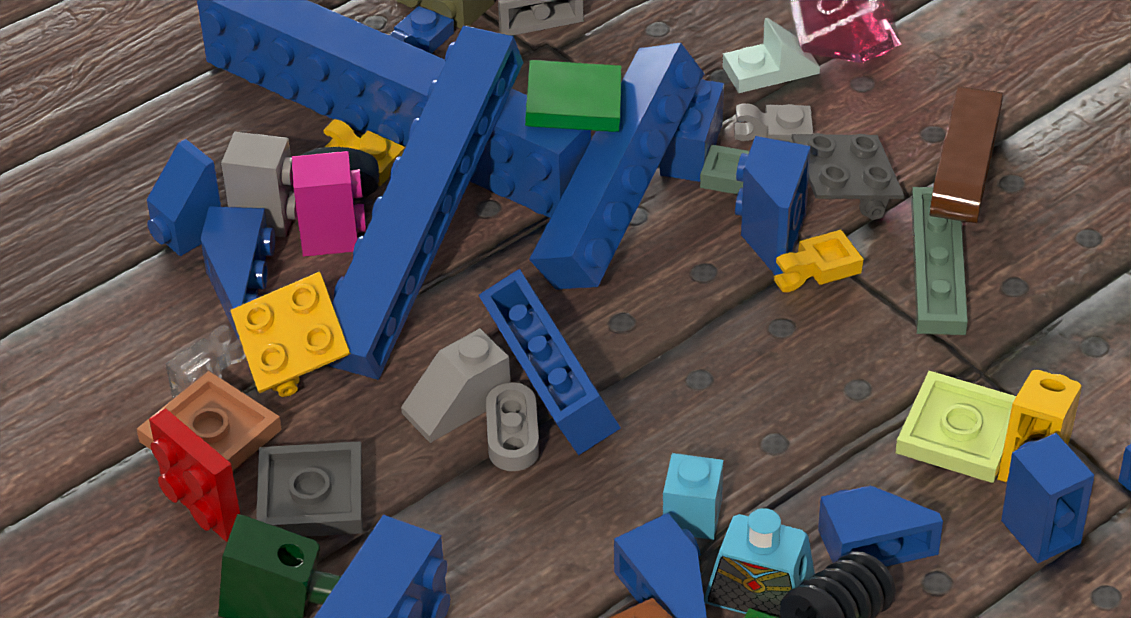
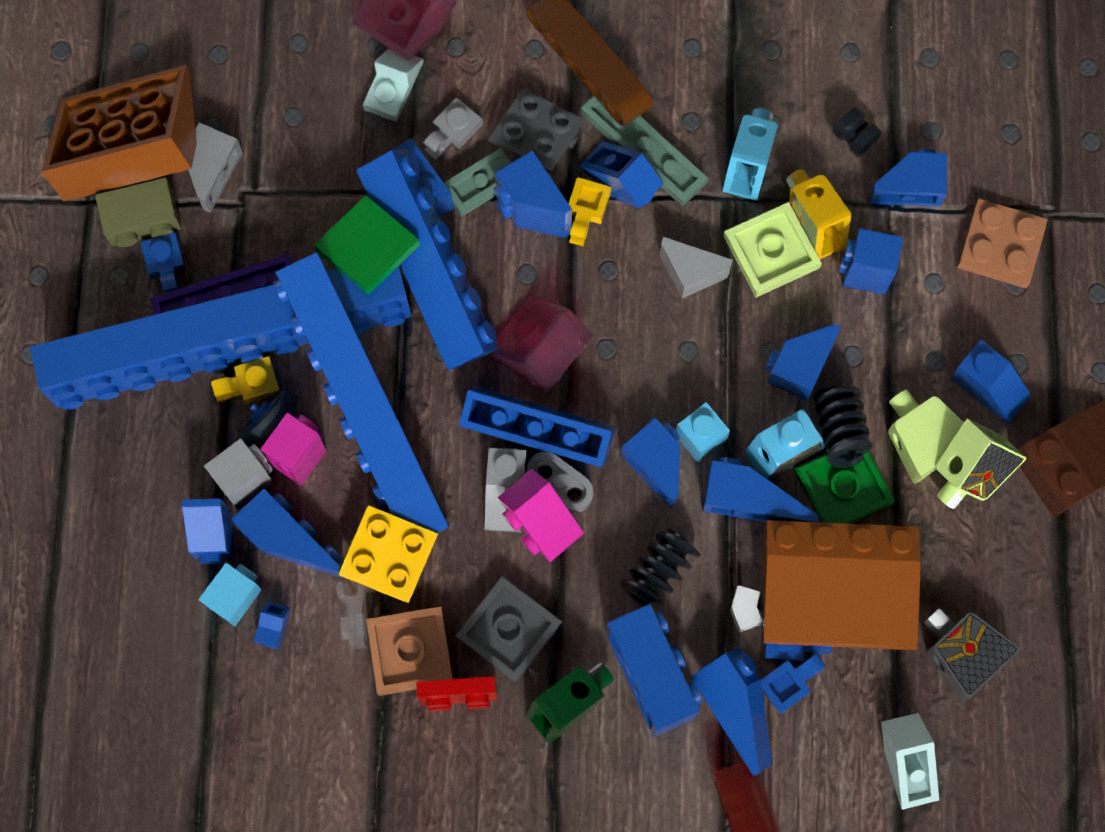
camera: 50 degrees left, 30 degrees up
none -> medium azure brick [198,563,262,626]
none -> blue piece [253,602,290,650]
none -> clear pink slope [489,294,593,392]
none -> dark pink brick [497,469,584,562]
none -> blue slope [579,141,664,209]
none -> black piece [620,529,701,607]
none -> blue slope [621,418,680,509]
none -> light grey slope [660,237,733,299]
none -> medium azure torso [722,108,778,201]

